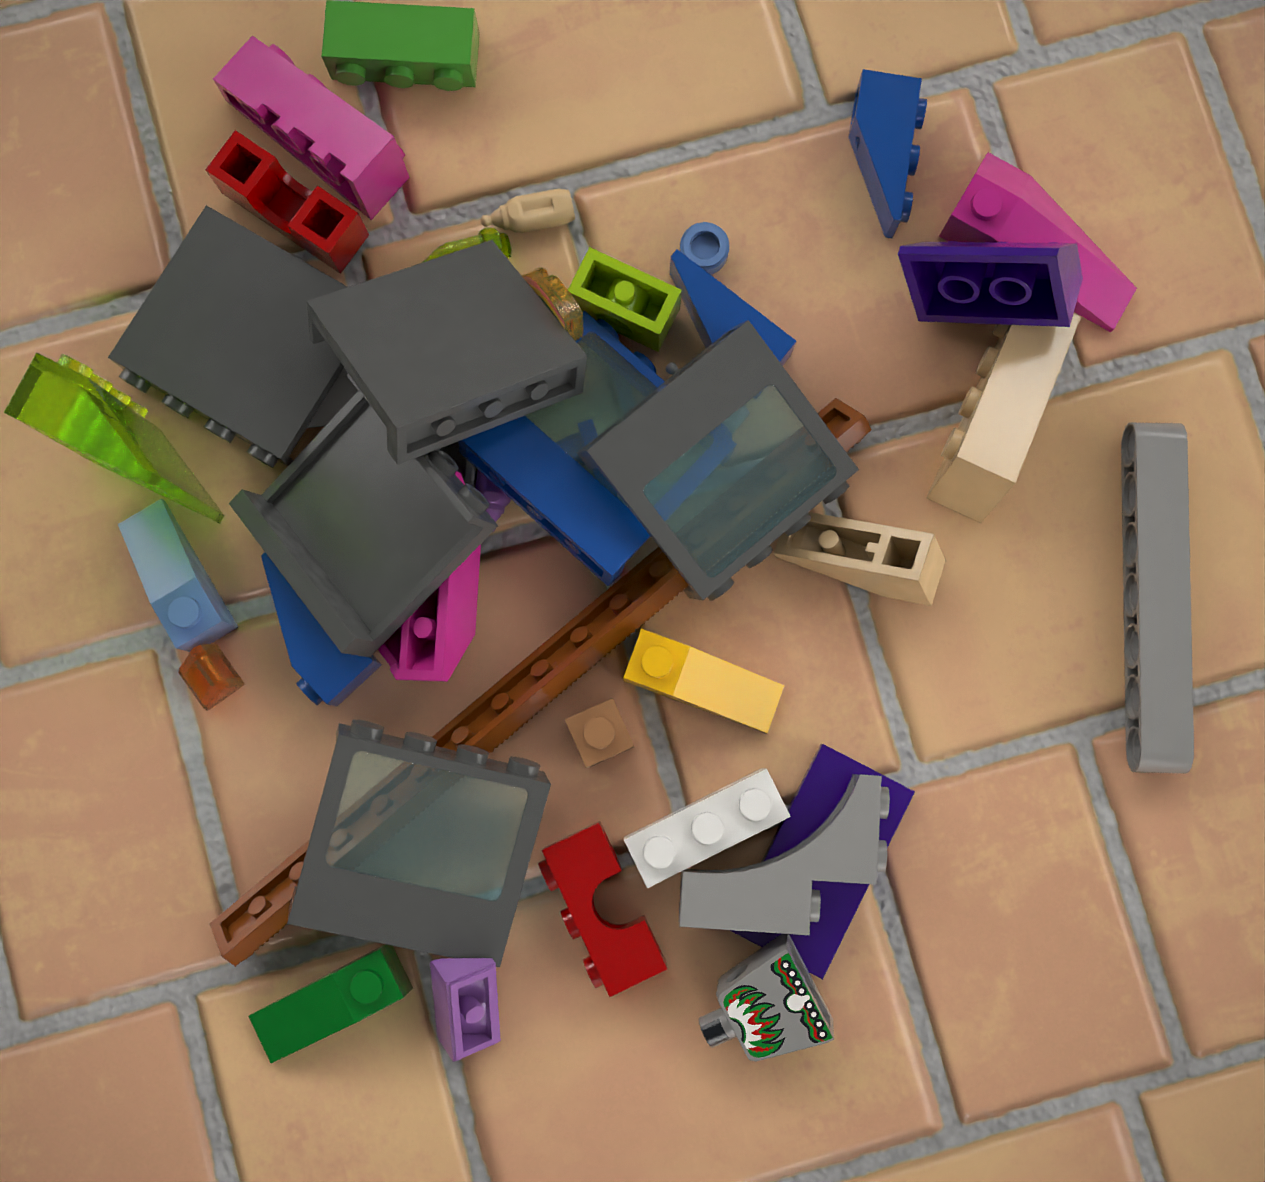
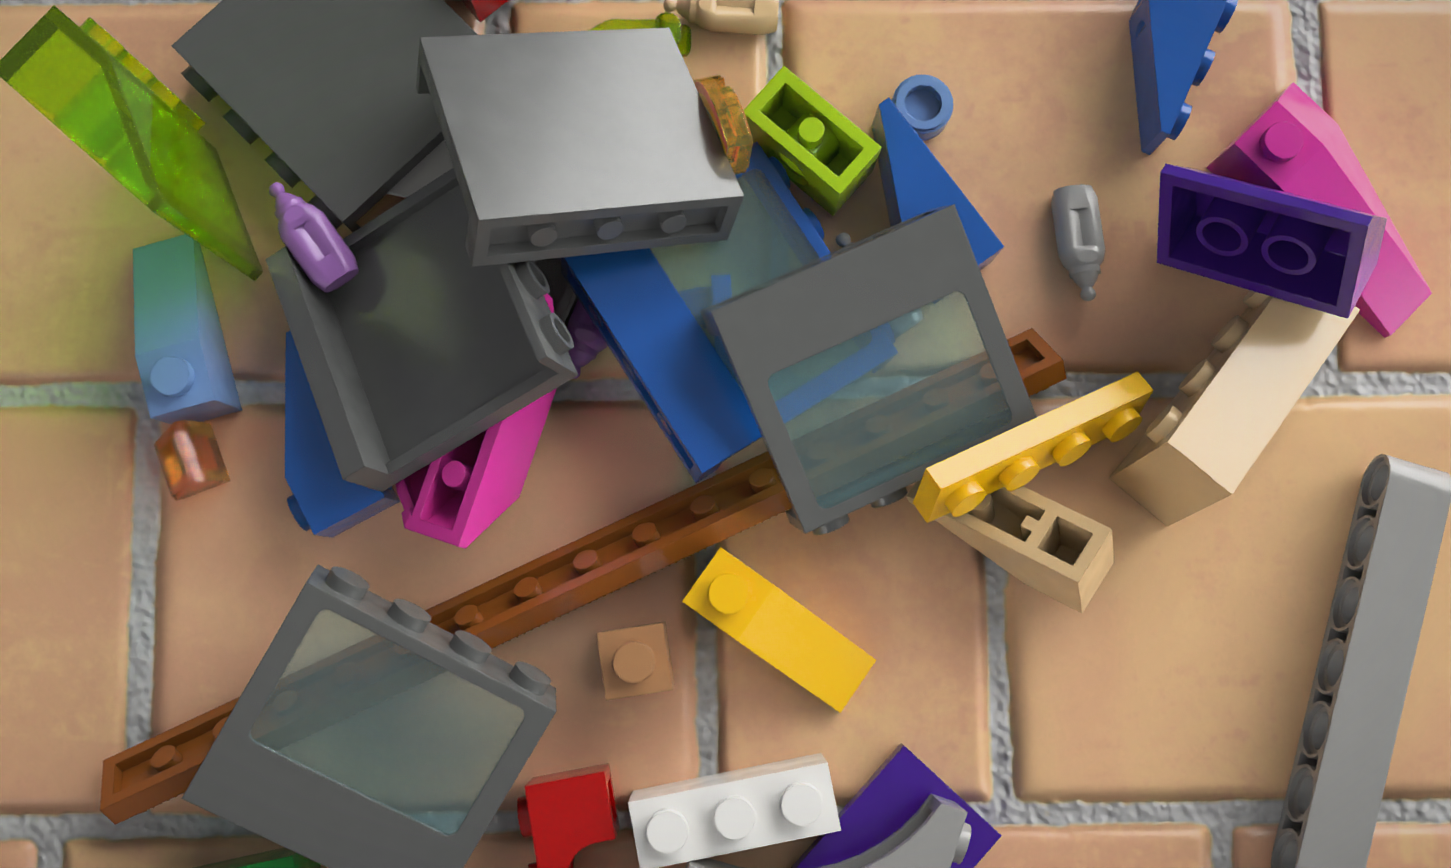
camera: 10 degrees right, 0 degrees up
none -> medium lavender piece [269,182,359,293]
none -> yellow plate [913,371,1154,523]
none -> light grey piece [1051,184,1105,301]

